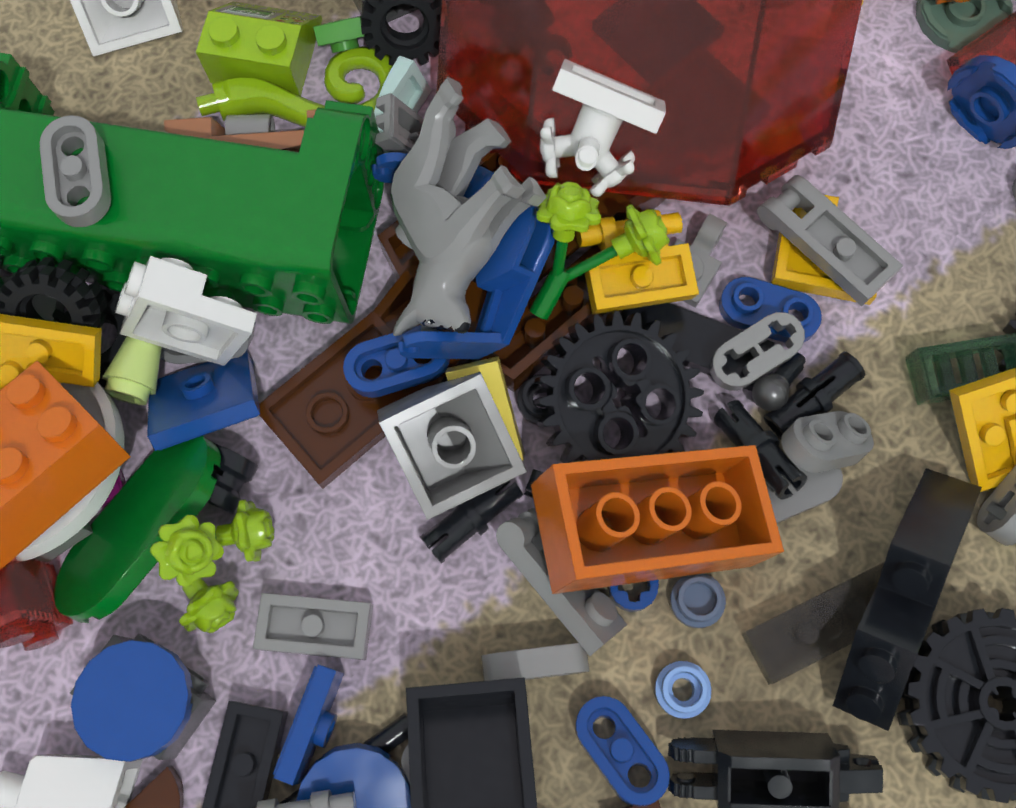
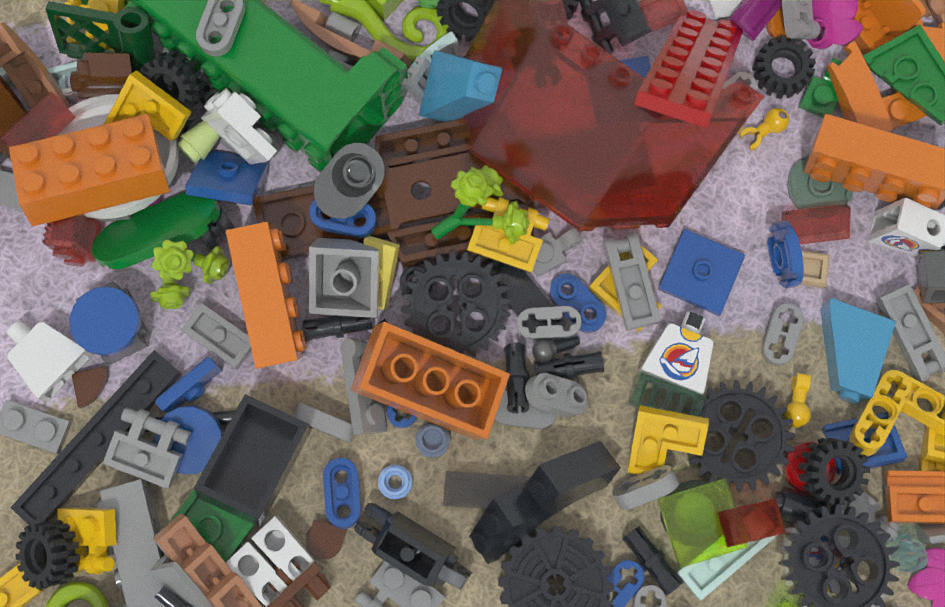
camera: 25 degrees right, 5 degrees up
blue piece [371,152,555,359] -> none
light grey animal [390,77,546,336] -> none
white piece [540,59,666,197] -> none
none -> orange brick [225,222,307,369]
none -> dark grey piece [314,142,385,219]
none -> dark azure slope [418,50,503,122]
none -> white torso [637,312,713,397]
none -> blue plate [658,229,745,316]

